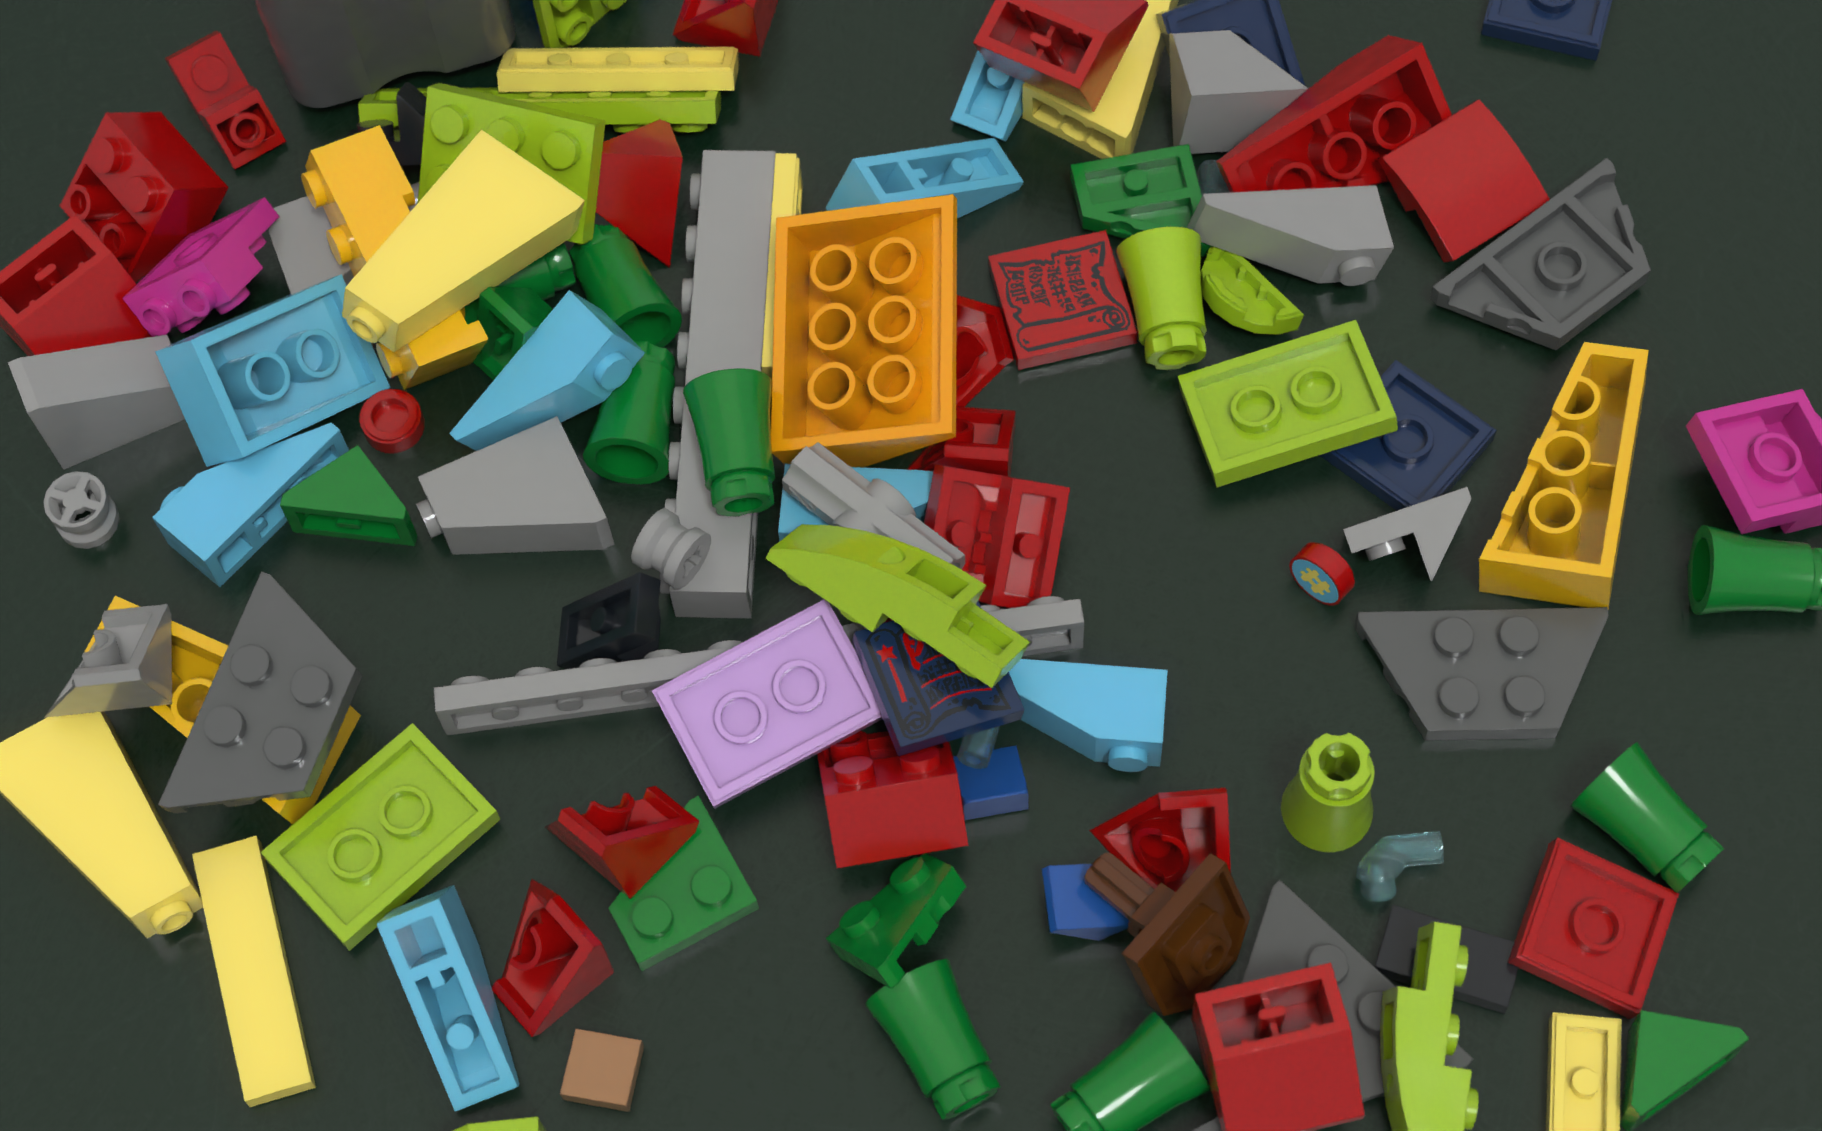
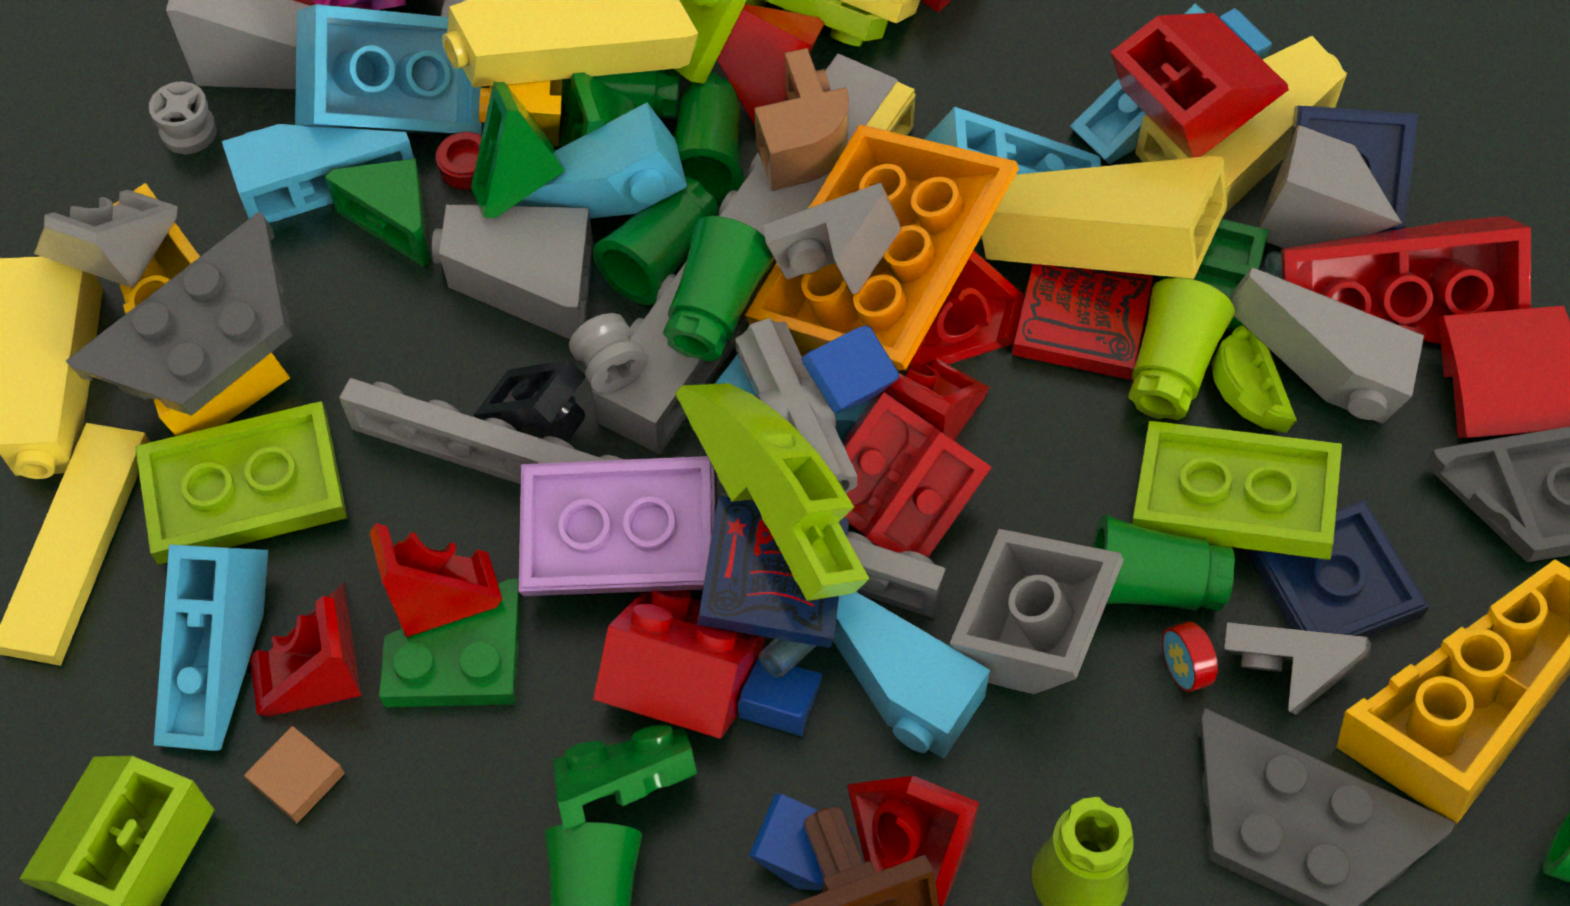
camera: 25 degrees right, 5 degrees down
none -> green slope [471,81,565,218]
none -> medium nougat brick [754,48,849,191]
none -> light grey slope [763,183,901,295]
none -> blue slope [801,325,899,413]
none -> light grey slope [950,529,1124,694]
none -> light yellow slope [982,156,1227,279]
none -> green plant [1092,514,1235,611]

